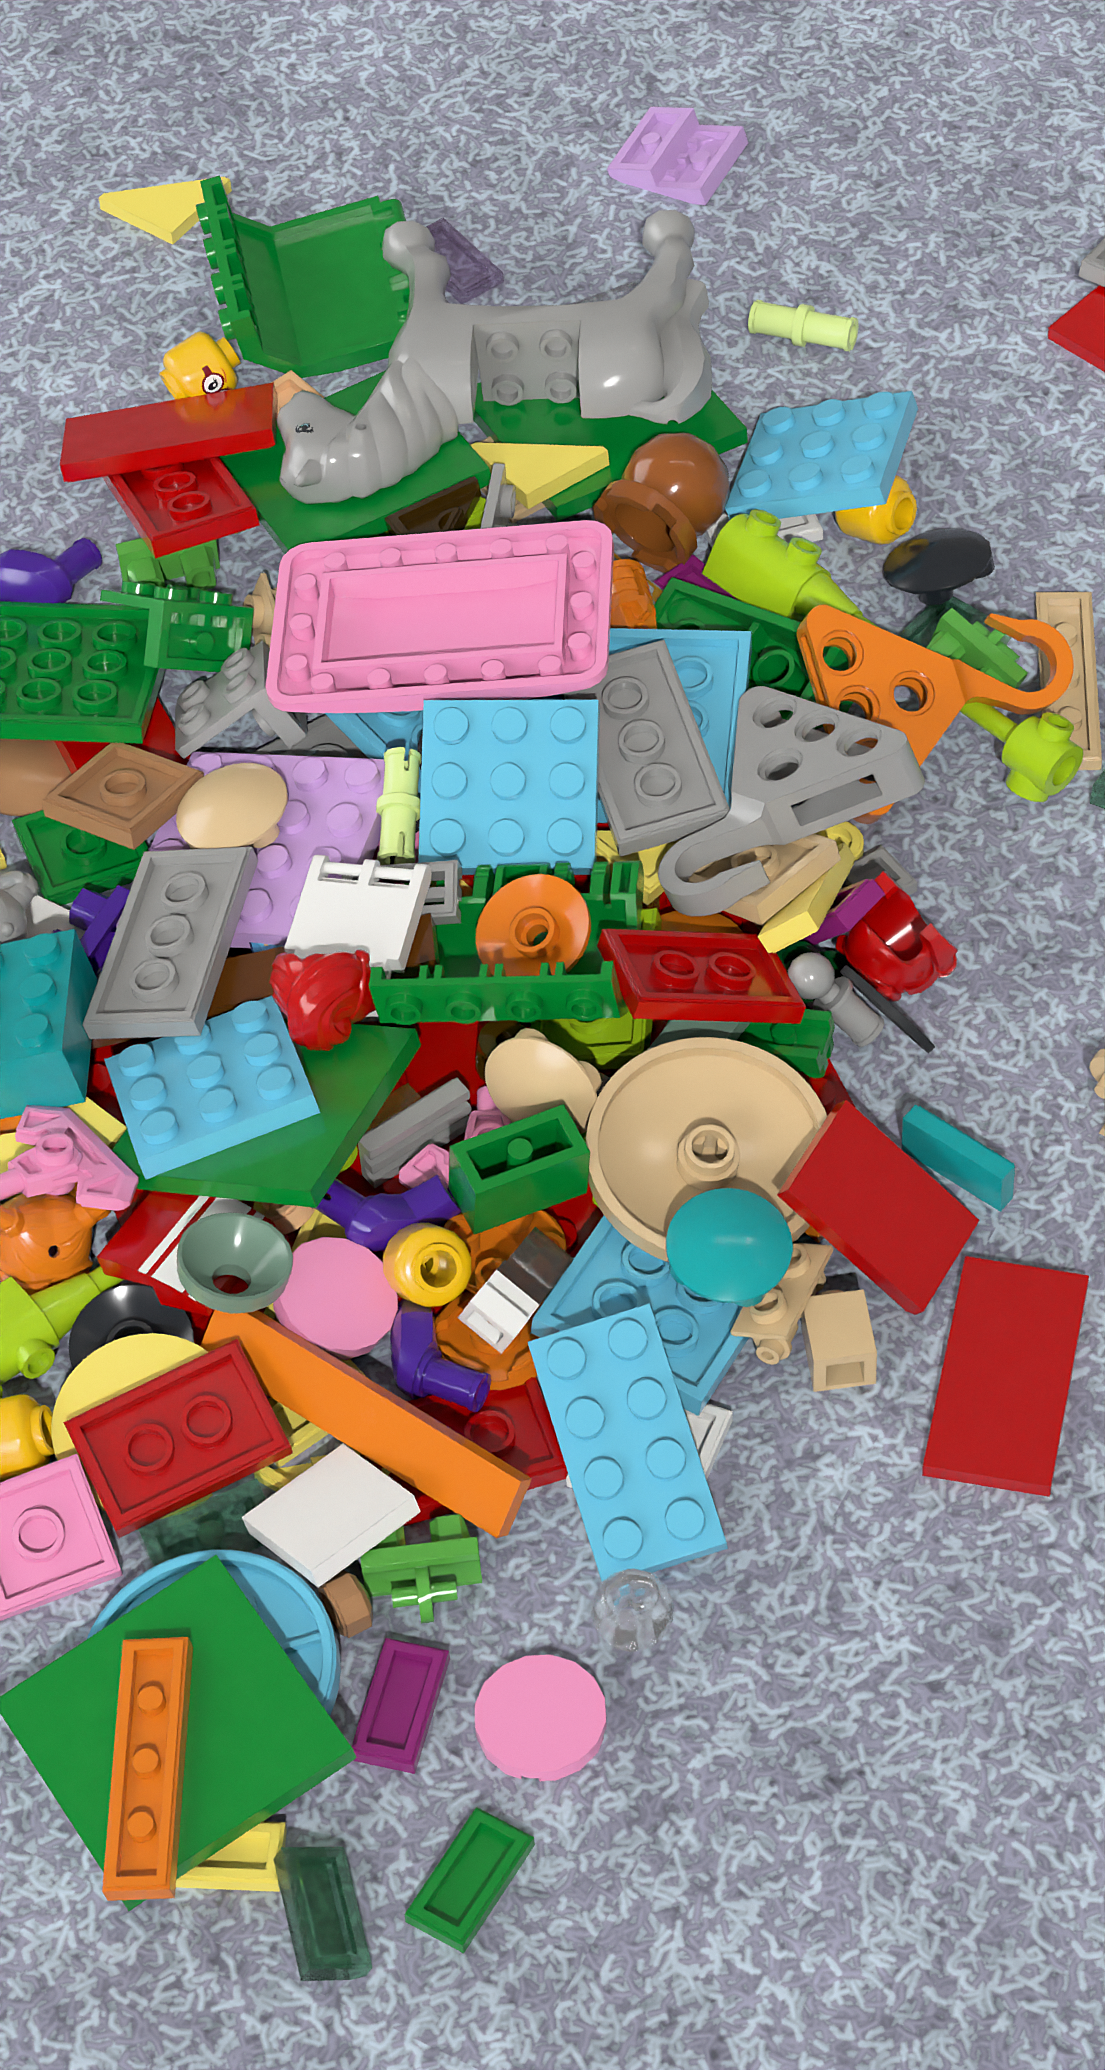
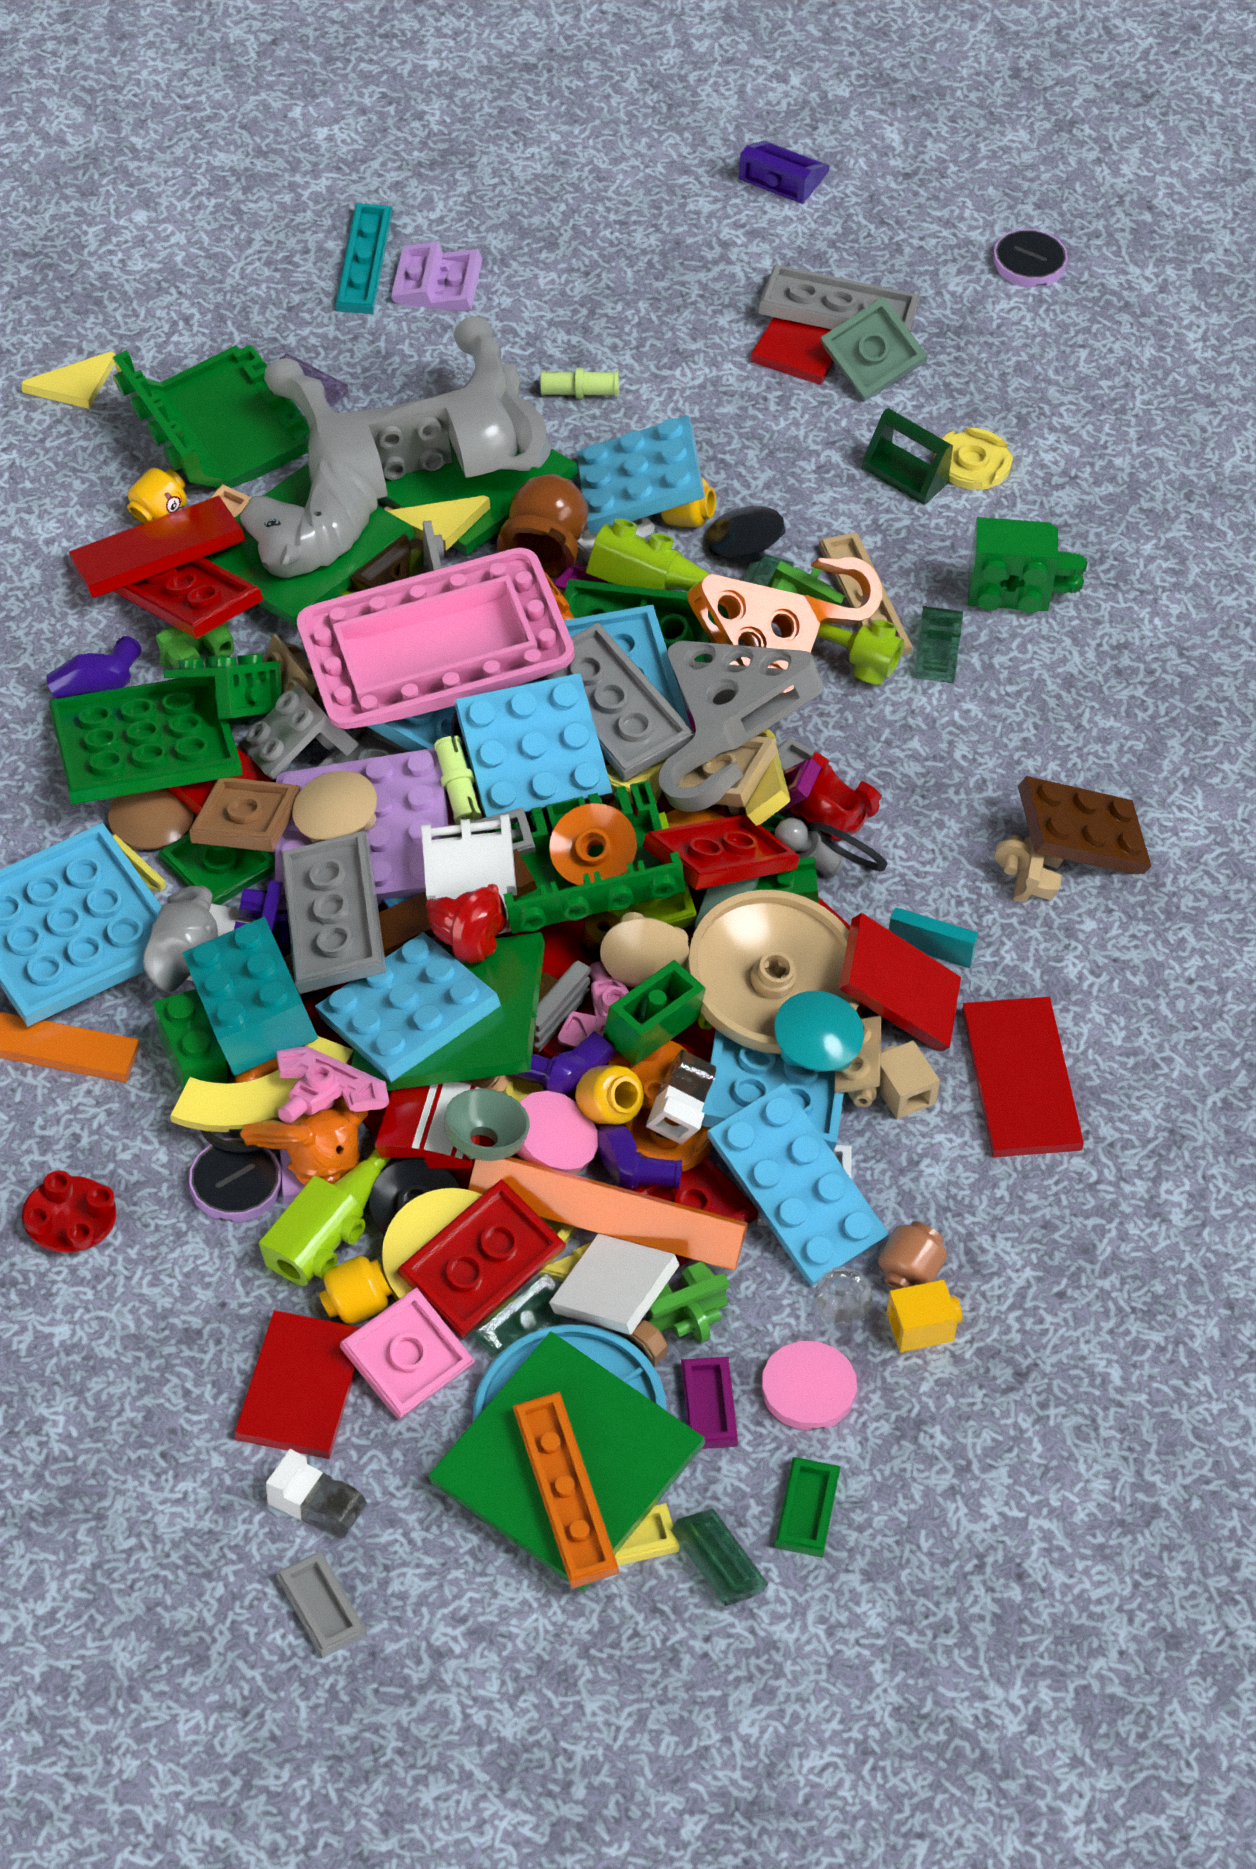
camera: 25 degrees left, 0 degrees up
none -> teal tile [335,203,393,314]
none -> nougat head [878,1221,948,1289]
none -> yellow brick [886,1280,963,1353]

